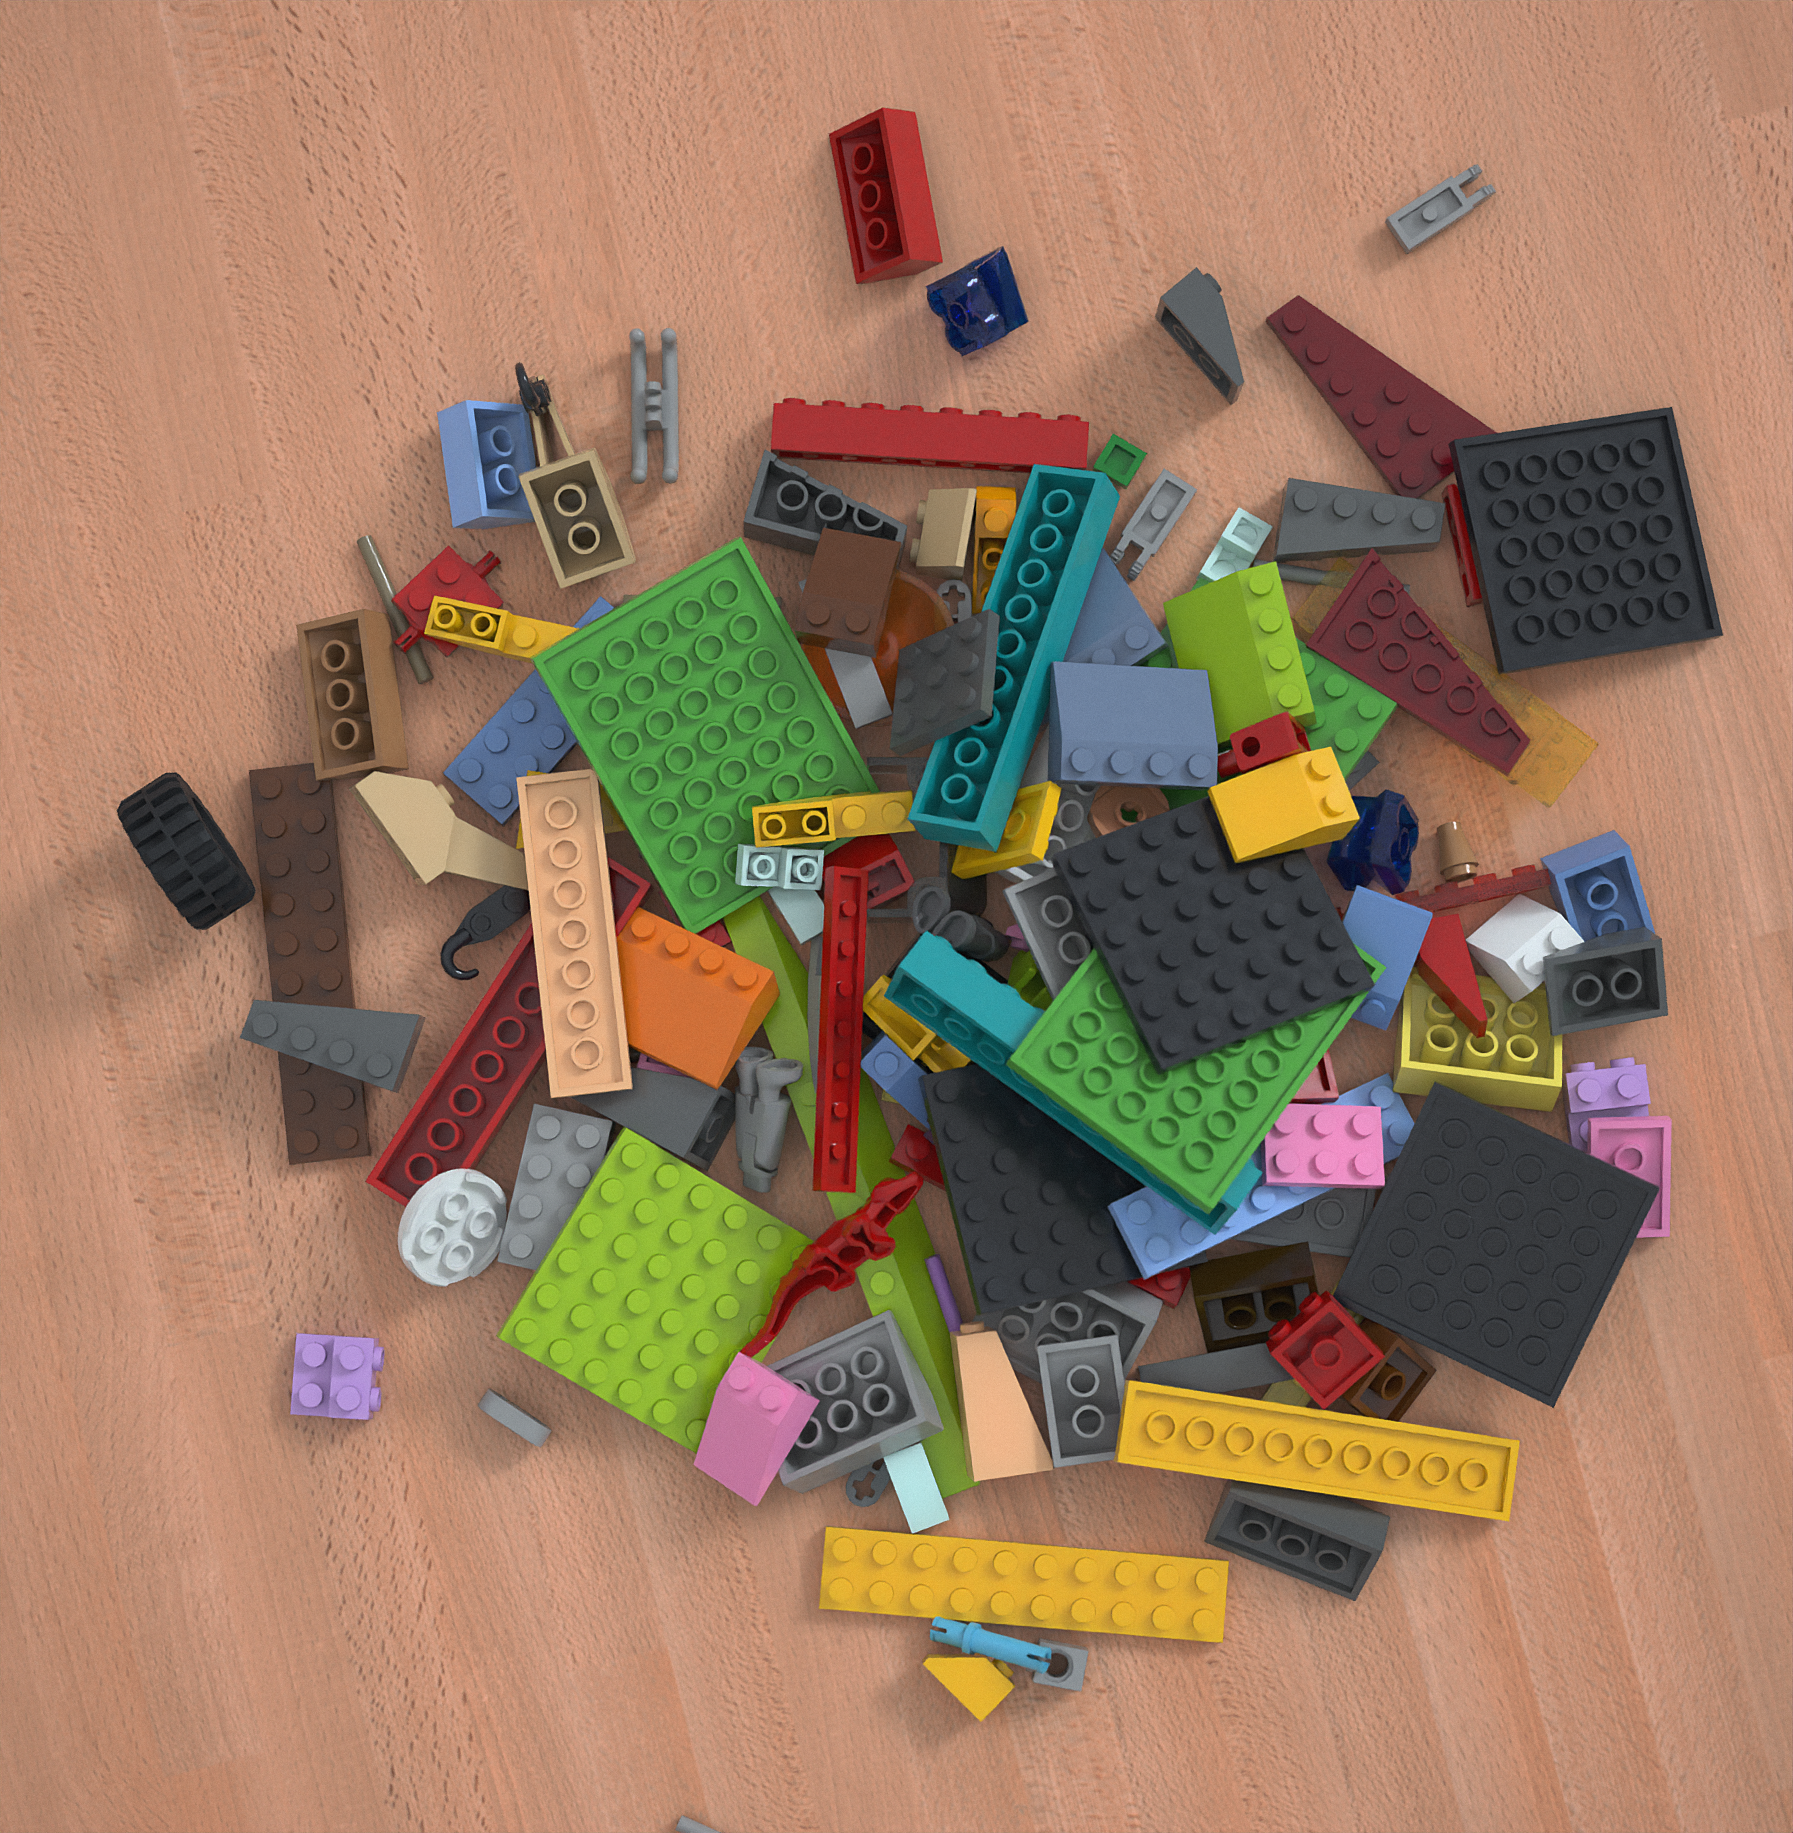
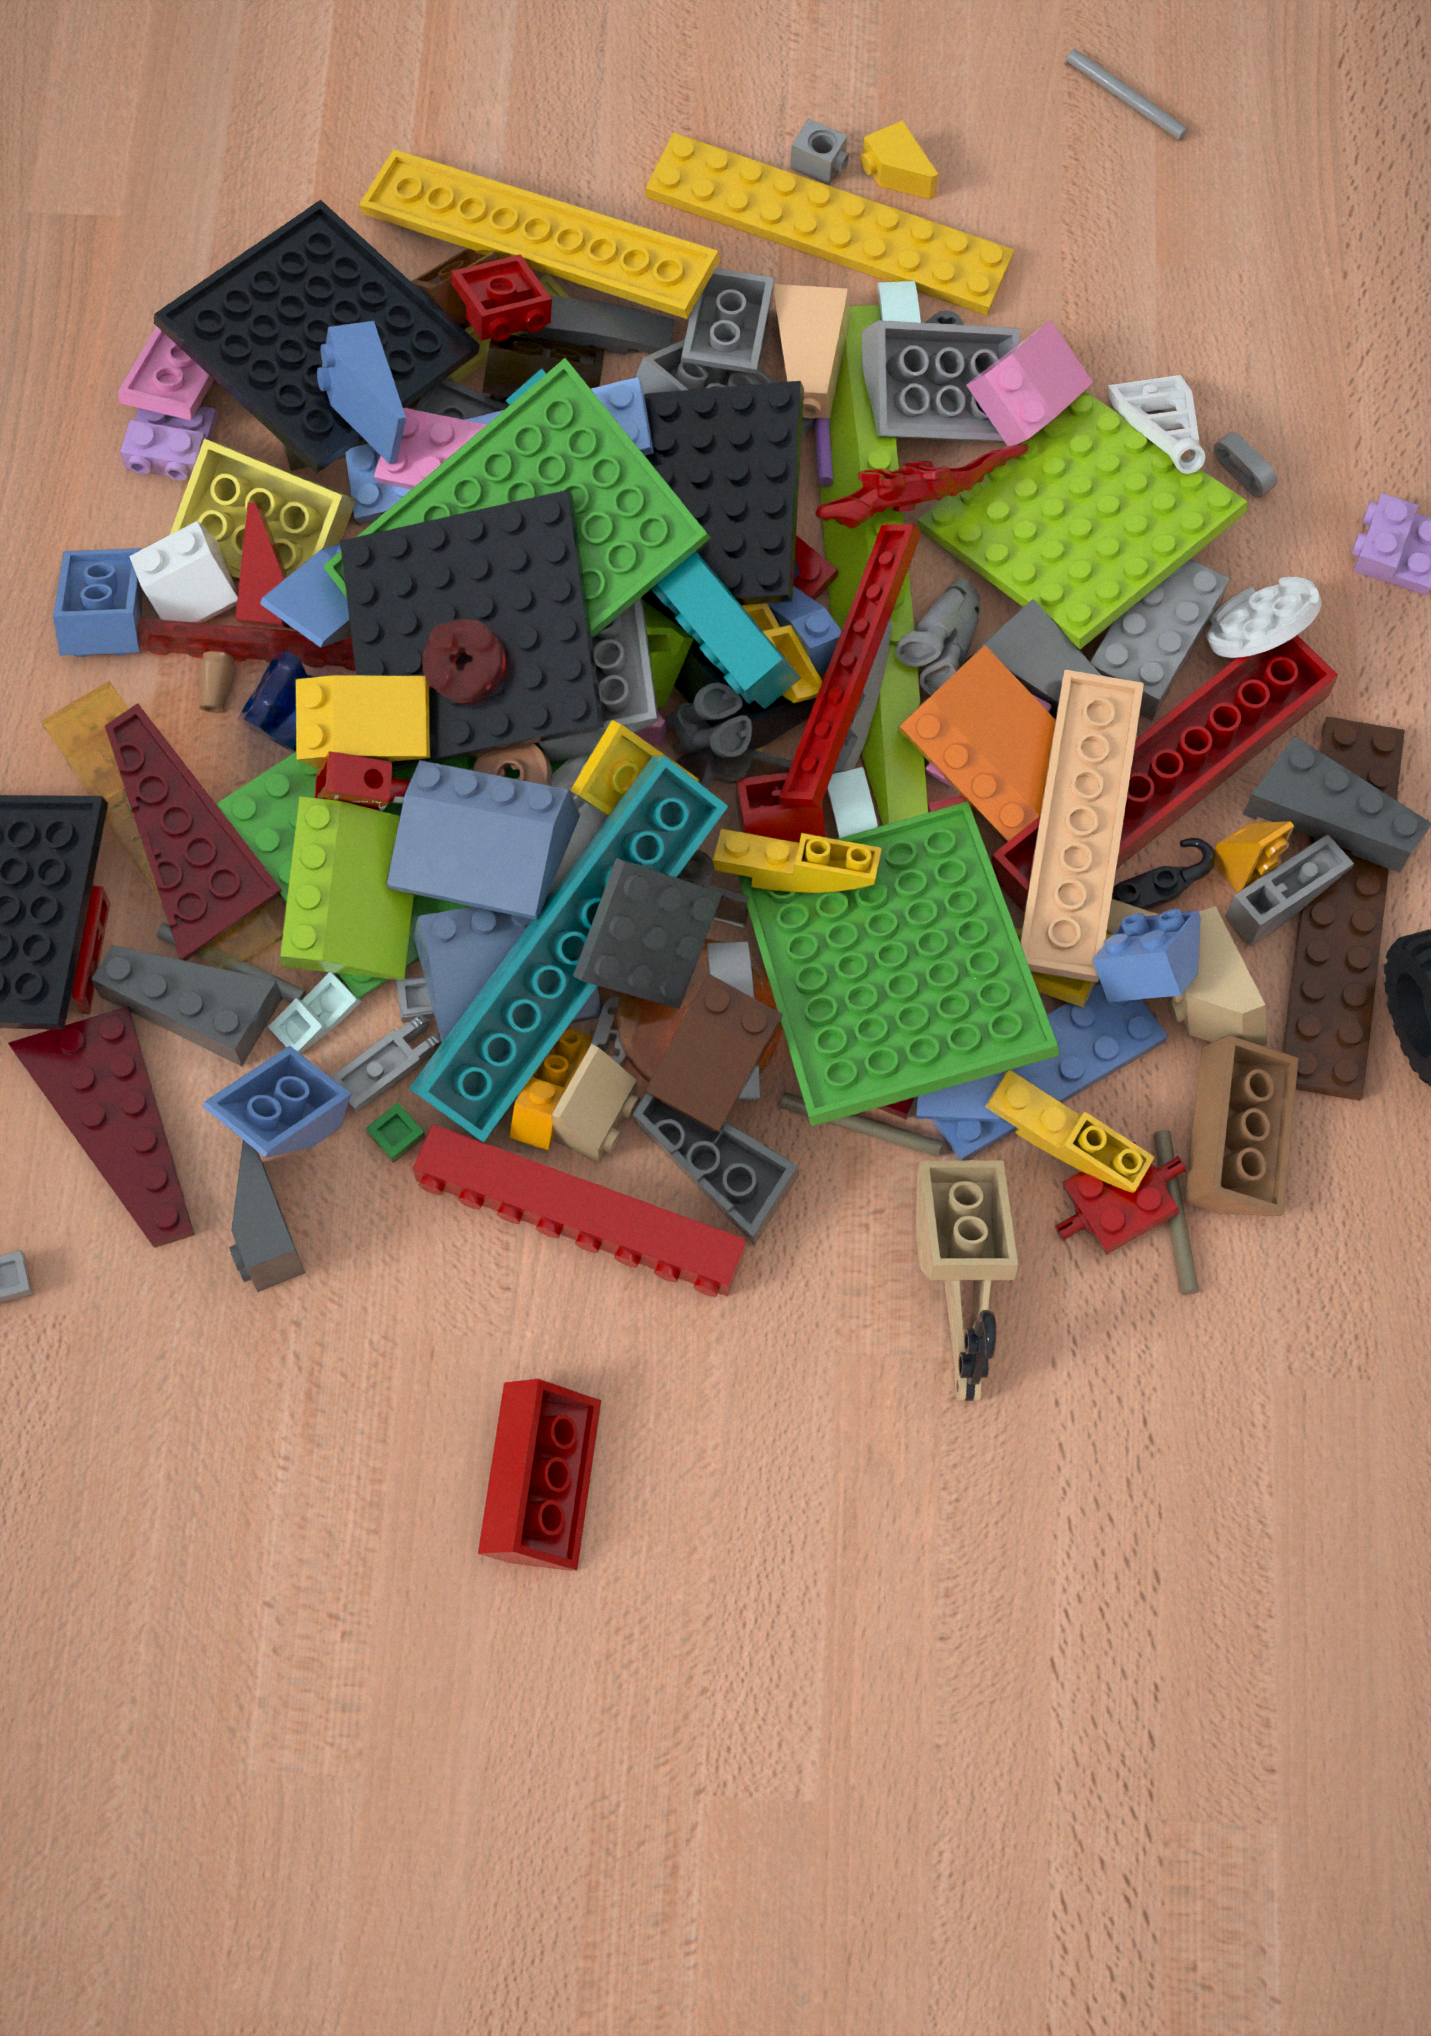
camera: 165 degrees left, 15 degrees down
light blue slope [437,400,536,529] -> none
light grey piece [629,328,679,484] -> none
light aqua slope [735,844,824,890] -> none
clear blue piece [926,246,1029,357] -> none
medium azure pin [930,1616,1052,1674] -> none
dark grey slope [1204,1479,1390,1601] -> none
dark grey slope [1543,927,1668,1036] -> none
none -> medium blue slope [203,1046,351,1158]
none -> medium blue slope [317,321,406,464]
none -> light grey tile [396,976,435,1023]
none -> clear red plate [422,619,505,703]
none -> medium blue slope [1092,909,1201,1002]
none -> white plate [1108,375,1206,474]
none -> light orange slope [1214,821,1294,893]
none -> light grey slope [1225,834,1354,947]

